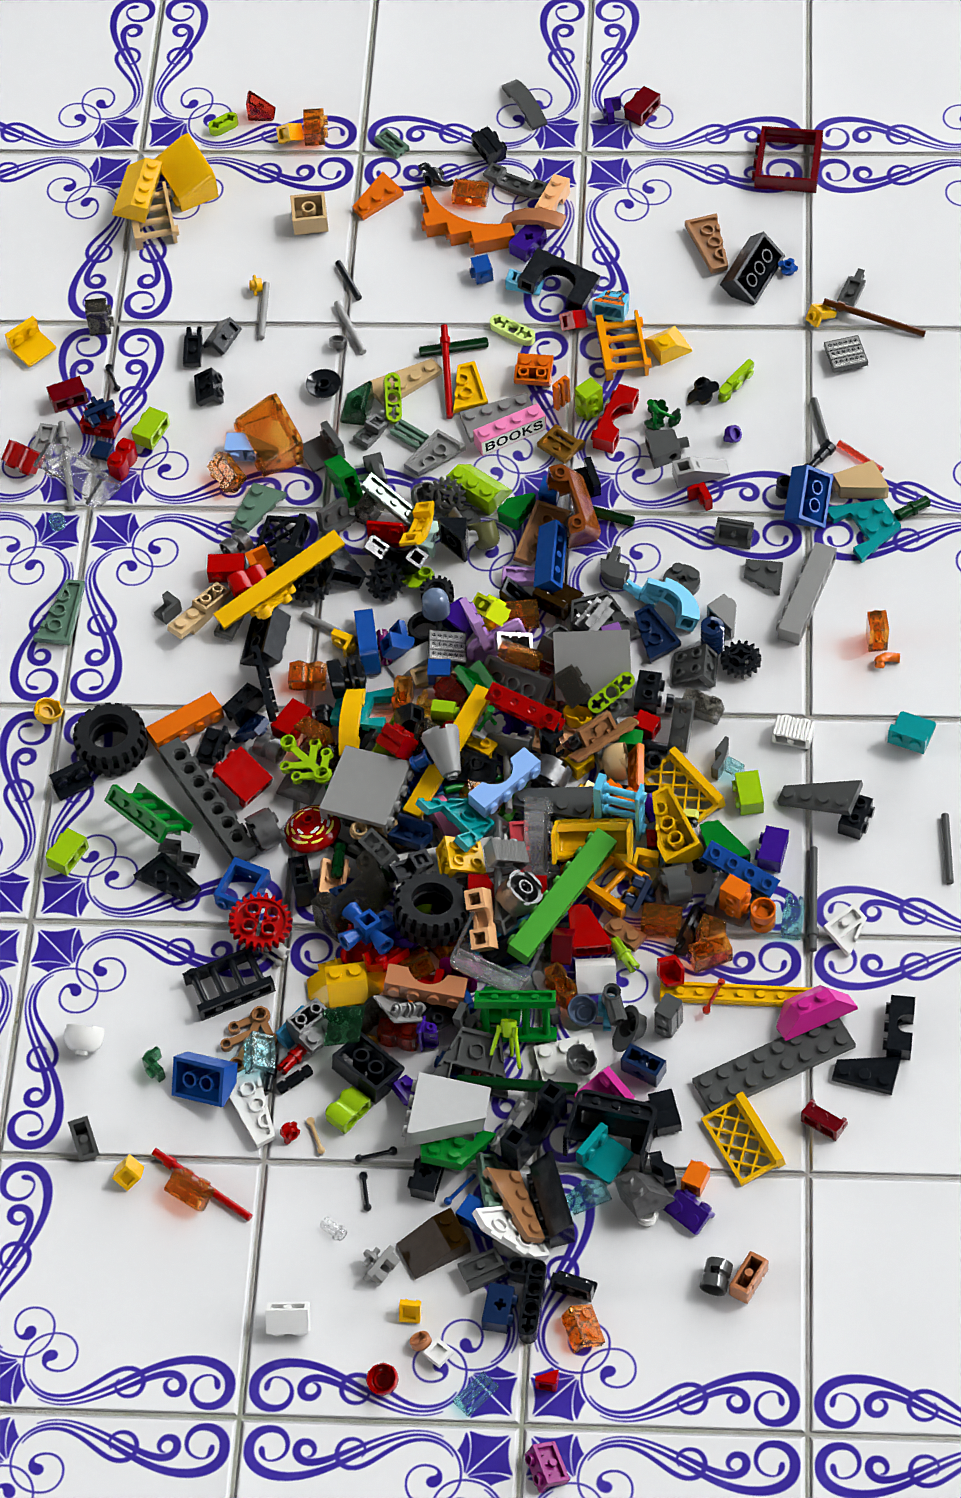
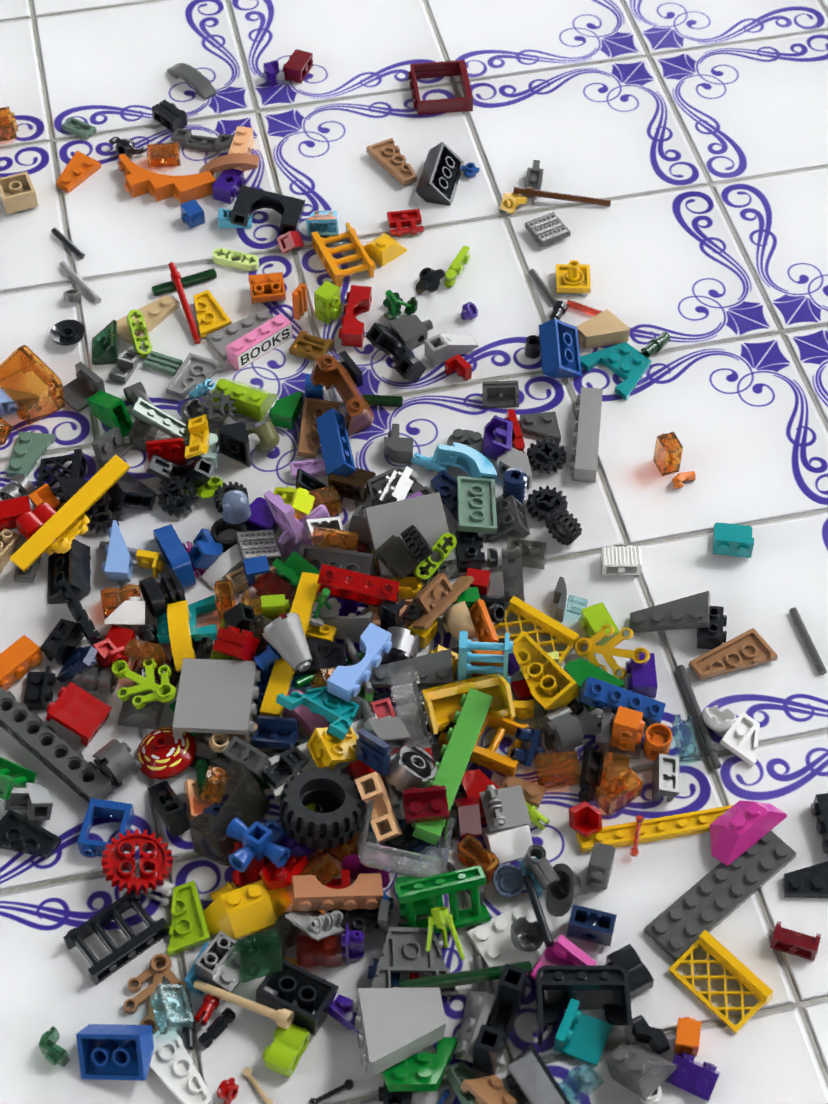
camera: 20 degrees left, 5 degrees down
none -> red bracket [92,638,126,667]
none -> light blue slope [102,520,134,581]
none -> white slope [104,597,145,625]
none -> lime wing [167,880,211,956]
none -> medium azure pin [188,379,215,399]
none -> tan piece [193,980,294,1029]
none -> clear orange brick [200,766,229,804]
none -> dark blue plate [355,728,391,776]
none -> black arch [365,323,427,382]
none -> red plate [387,209,424,237]
none -> black tyre [400,525,433,562]
none -> dark red bracket [403,785,450,824]
none -> sand green plate [456,476,497,534]
none -> light grey hinge [479,785,531,832]
none -> dark purple window [482,415,513,460]
none -> red hinge [504,409,525,453]
none -> black bar [523,874,554,948]
none -> black gear [527,438,567,474]
none -> black tyre [546,509,582,545]
none -> yellow plate [555,260,591,293]
none -> yellow plant [575,624,650,680]
none -> hinge [652,753,679,802]
none -> medium nougat wing [688,628,778,680]
none -> white hair [703,705,737,733]

